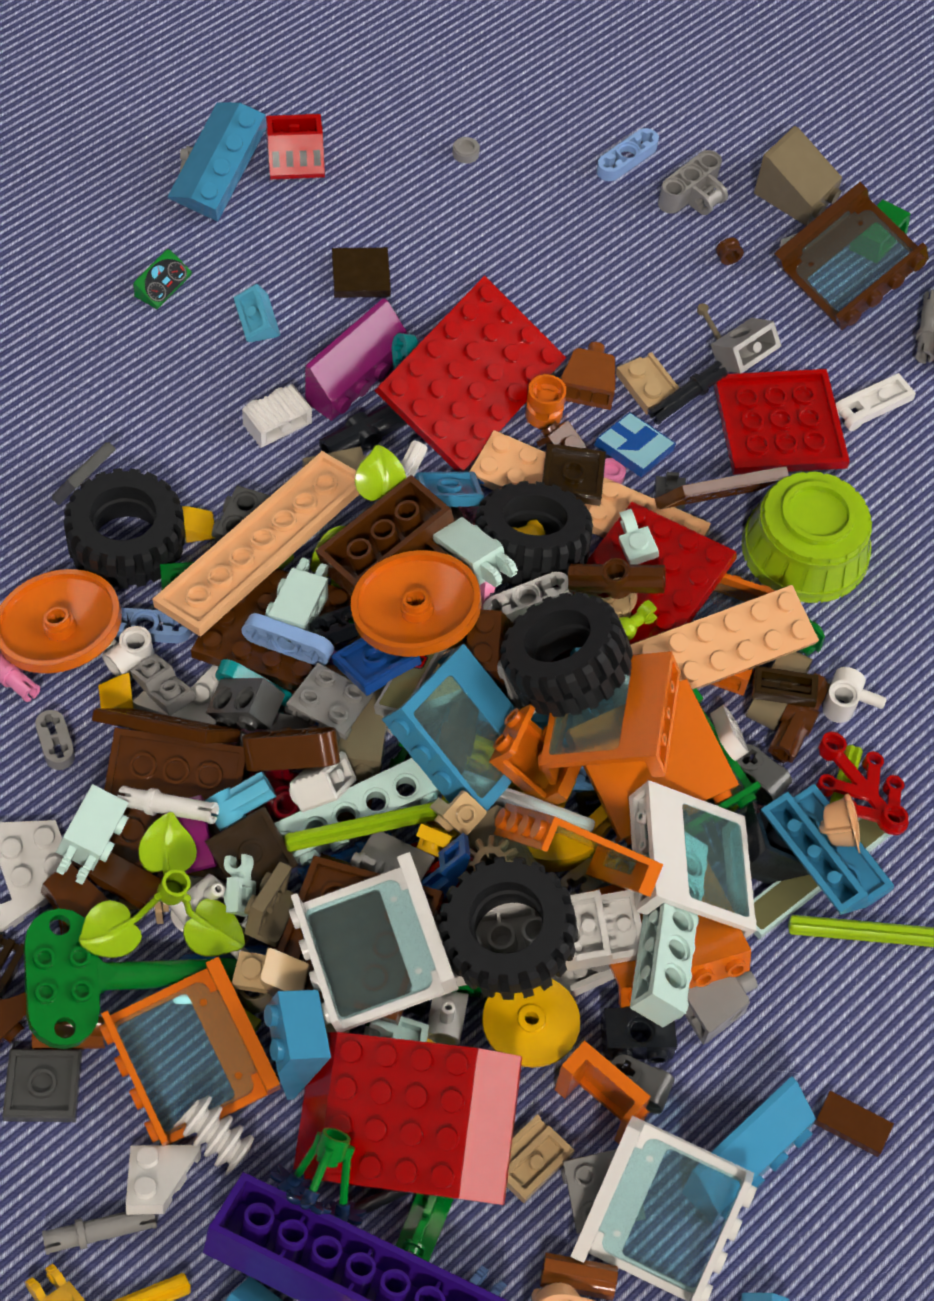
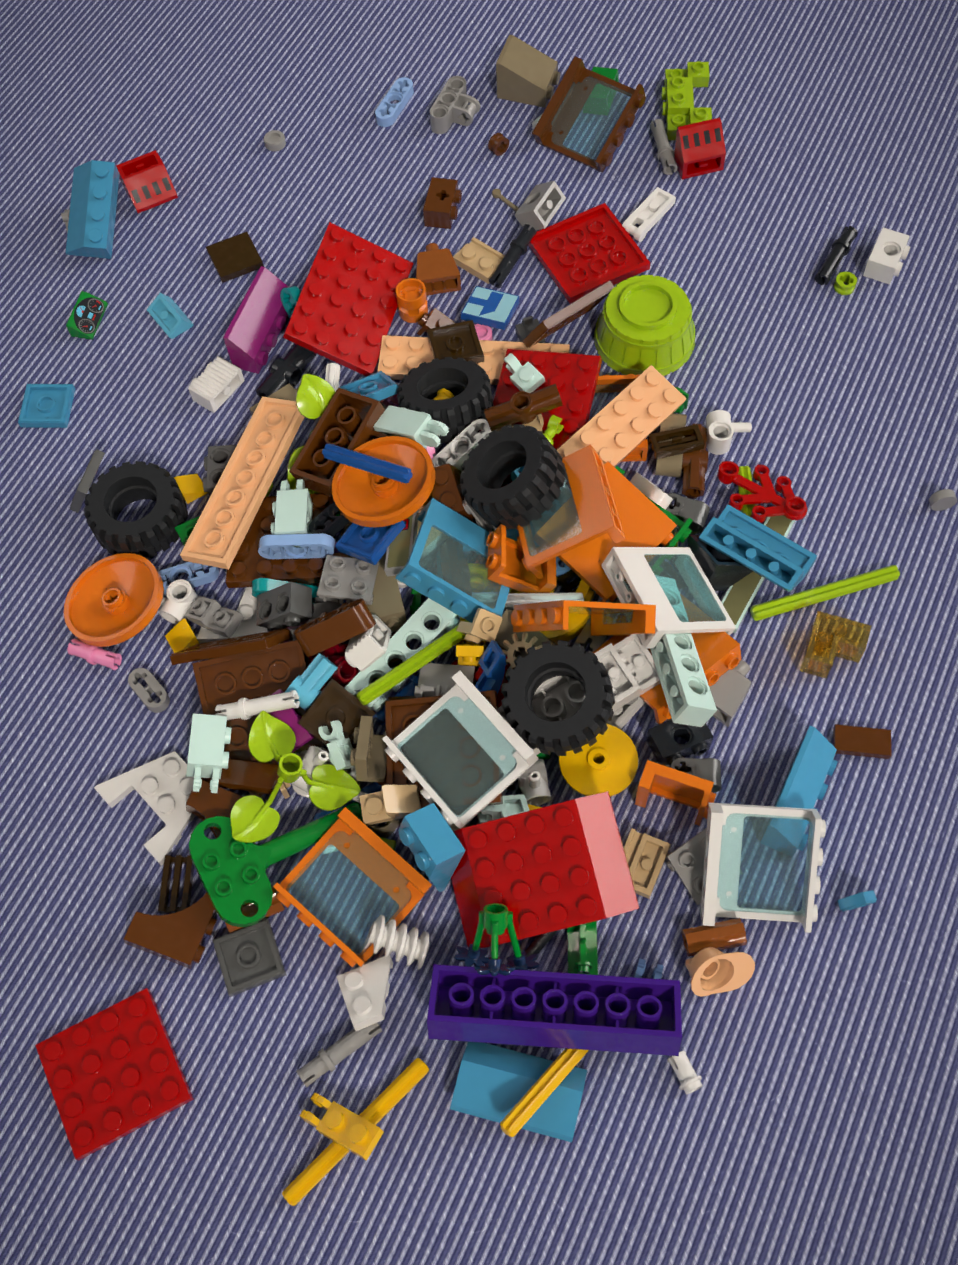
camera: 10 degrees left, 5 degrees up
light nougat piece [819,794,860,853] -> none
none -> dark azure tile [18,384,75,428]
none -> blue axle [322,443,413,483]
none -> reddish brown brick [423,177,462,229]
none -> clear yellow brick [800,611,871,678]

